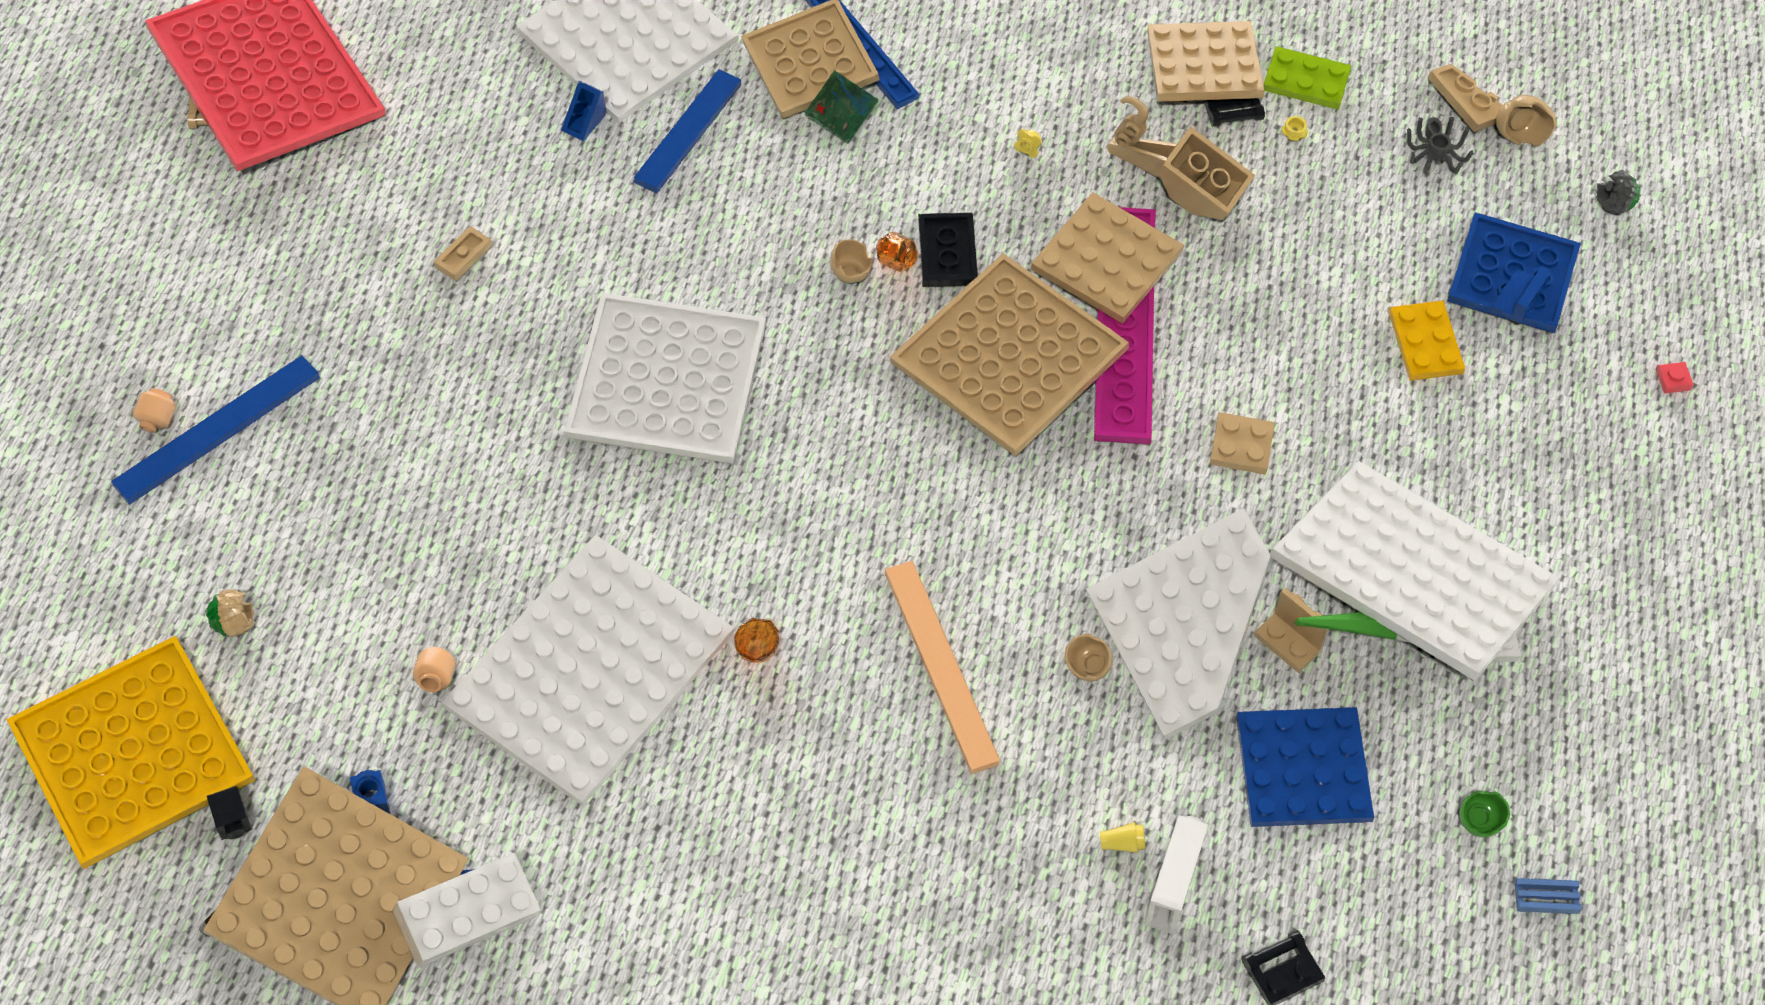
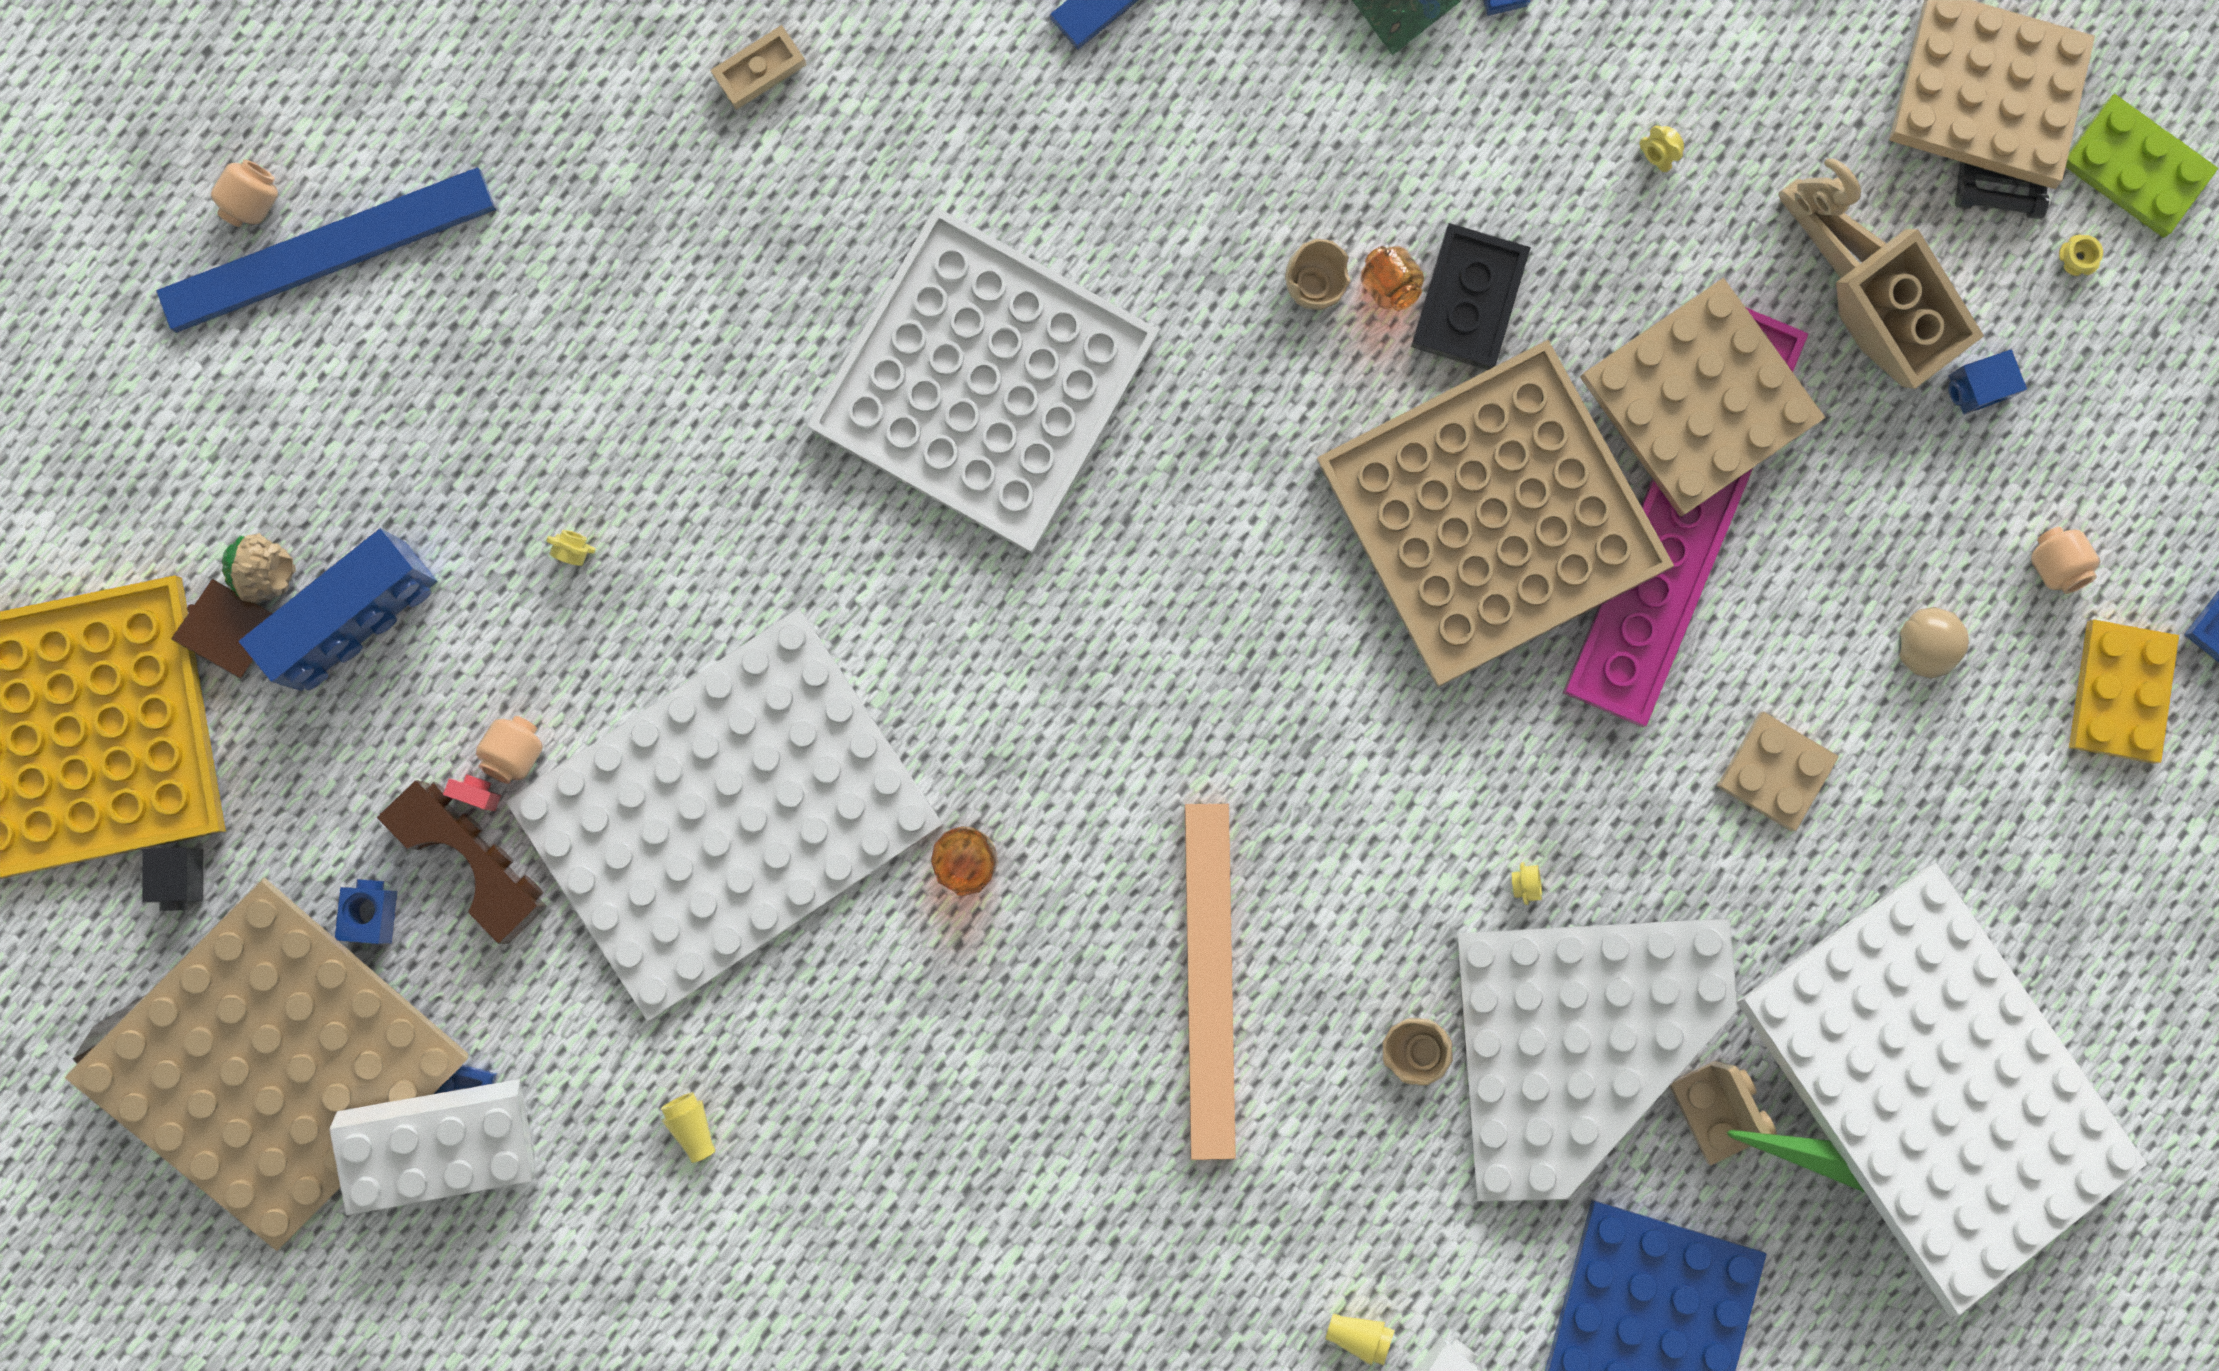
camera: 20 degrees right, 25 degrees up
none -> reddish brown piece [171,579,273,679]
none -> blue brick [239,528,438,691]
none -> reddish brown arch [377,780,547,944]
none -> coral plate [443,774,501,811]
none -> light yellow plate [546,530,596,566]
none -> light yellow cone [661,1092,716,1163]
none -> light yellow plate [1512,862,1542,905]
none -> tan hair [1899,607,1969,679]
none -> blue brick [1948,349,2027,415]
none -> light nougat head [2031,527,2100,594]

